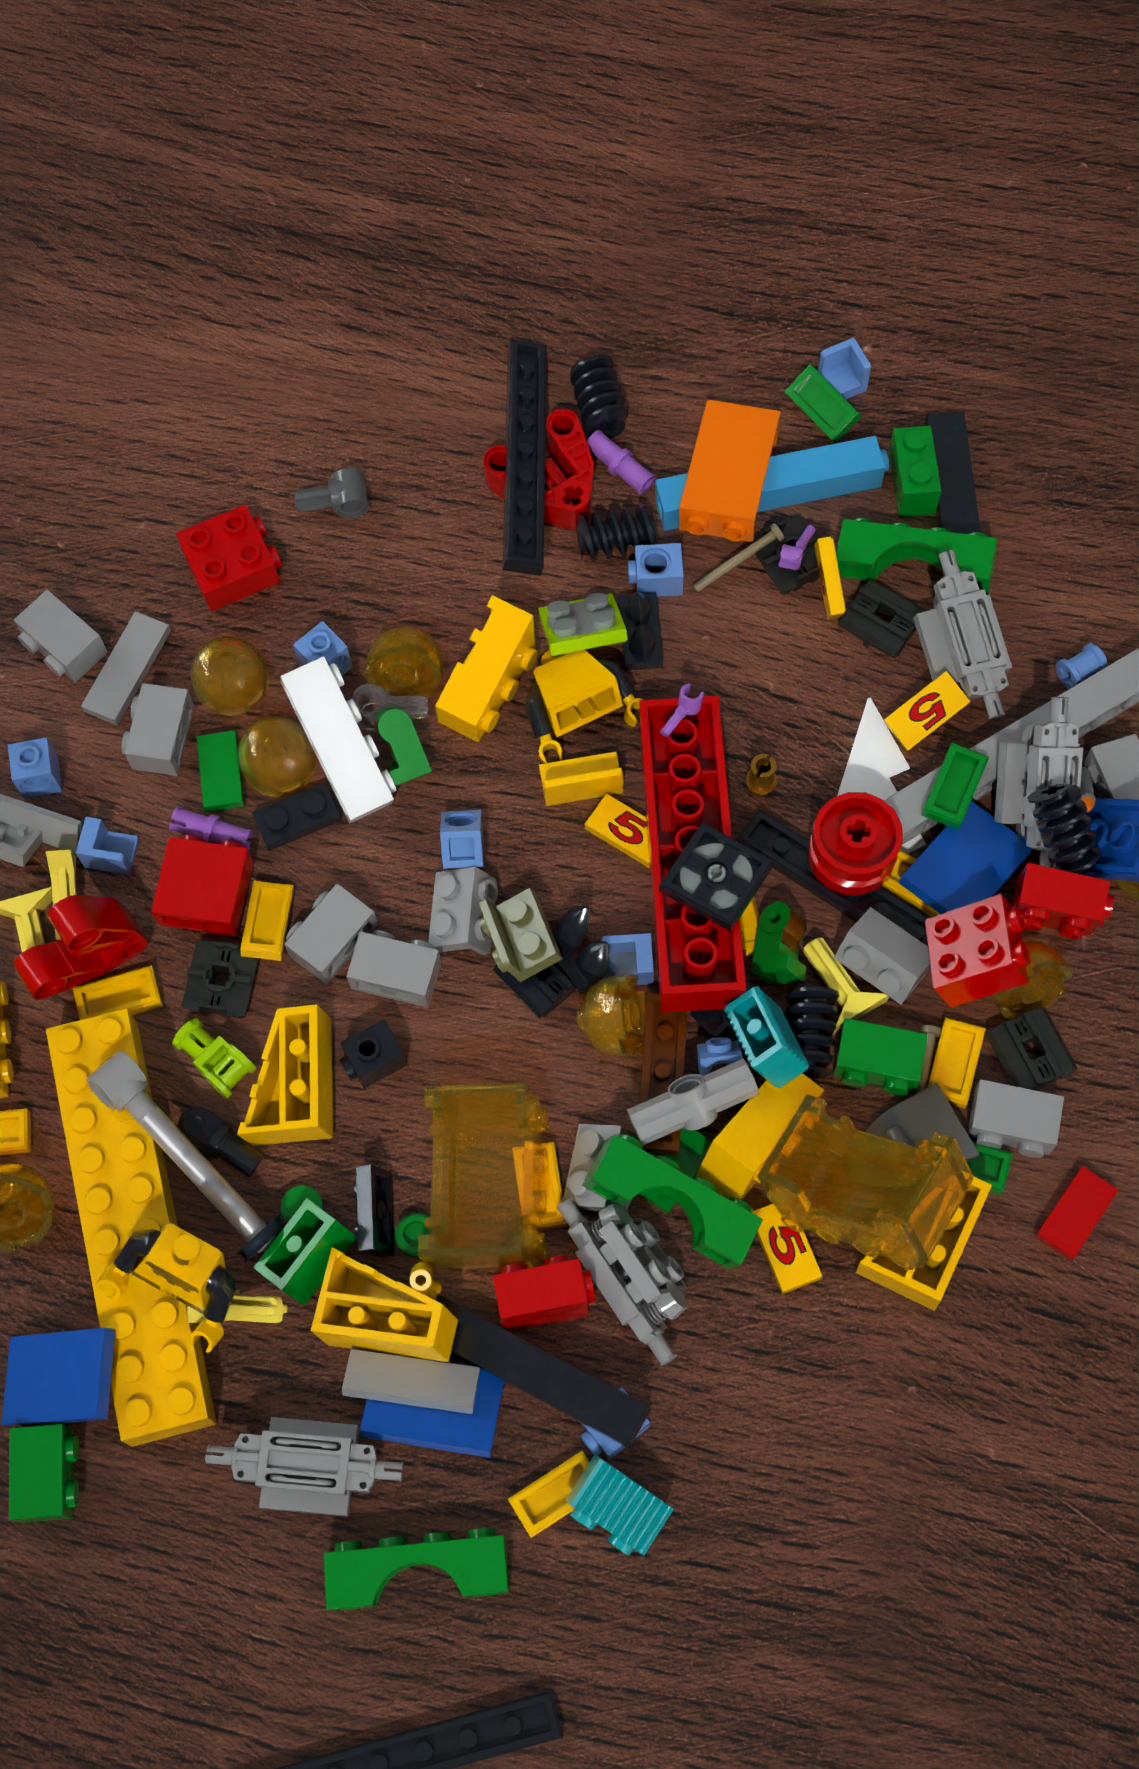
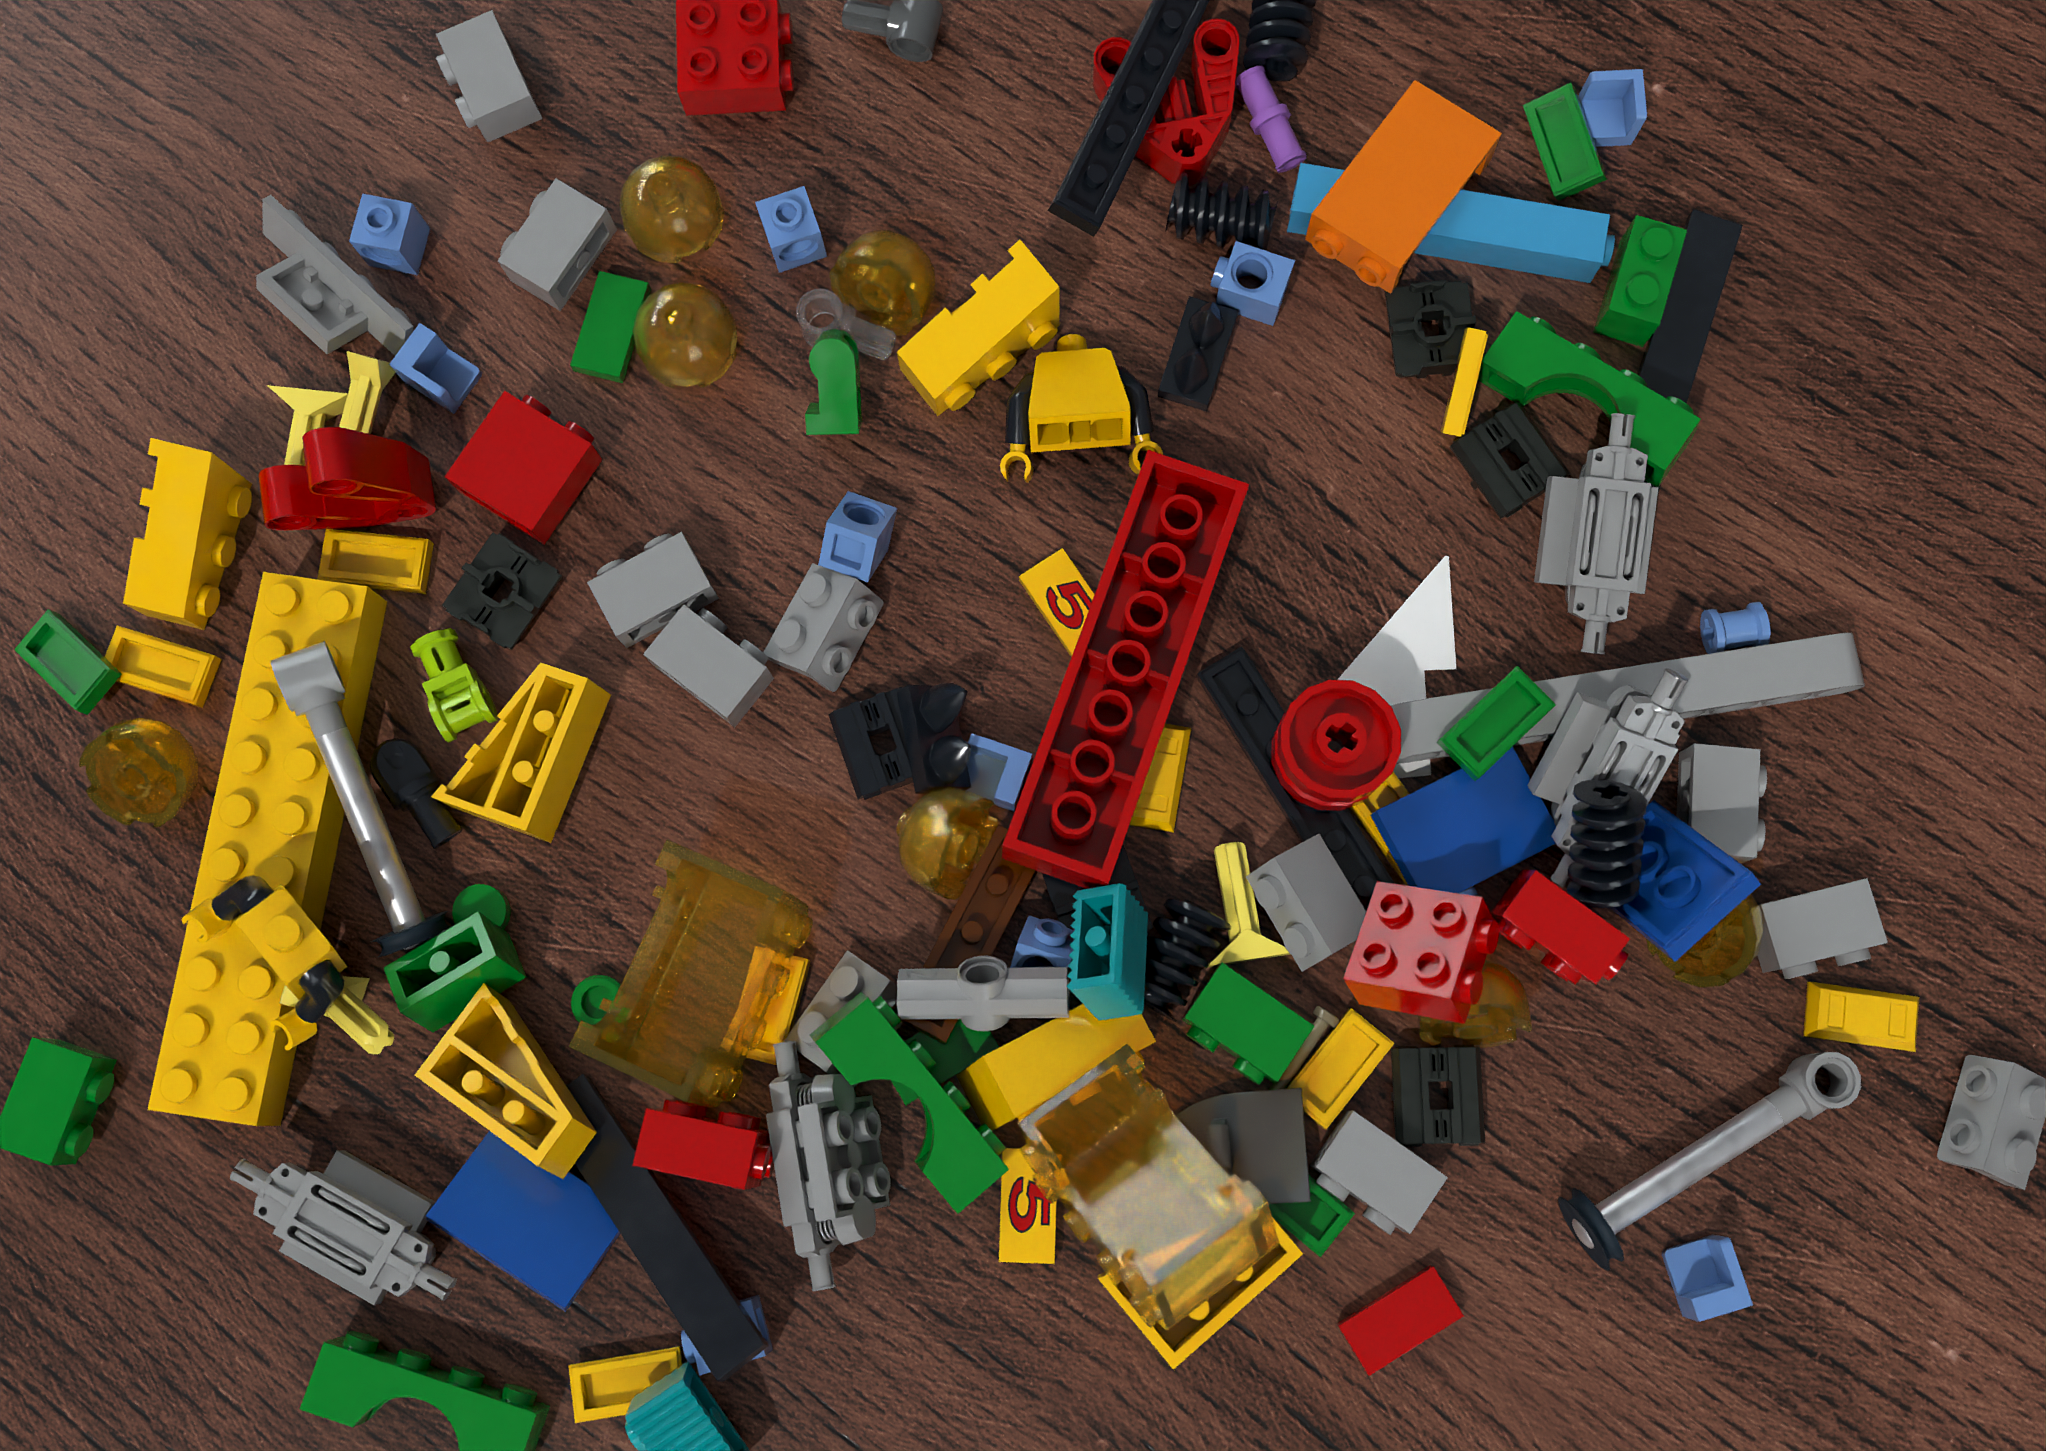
camera: 25 degrees right, 10 degrees up
blue tile [1,1328,115,1427] -> none
light grey tile [81,611,171,726] -> none
medium lavender pin [169,806,253,849] -> none
yellow tile [240,880,294,961] -> none
black plate [252,782,341,851] -> none
white brick [280,656,397,824] -> none
black brick [339,1020,407,1089] -> none
light grey tile [342,1349,480,1414] -> none
black plate [353,1164,394,1257] -> none
yellow arm [409,1262,442,1300] -> none
olive bracket [479,888,563,982] -> none
piece [538,593,628,656] -> none
yellow panel [539,752,623,806] -> none
black piece [659,822,774,932] -> none
medium lavender hand [660,683,704,737] -> none
dark tan piece [693,523,785,592] -> none
pearl gold pin [745,754,777,796] -> none
green leg [751,901,807,985] -> none
medium lavender hand [779,525,816,570] -> none
yellow tile [883,671,971,751] -> none
light grey piece [1080,766,1096,812] -> none

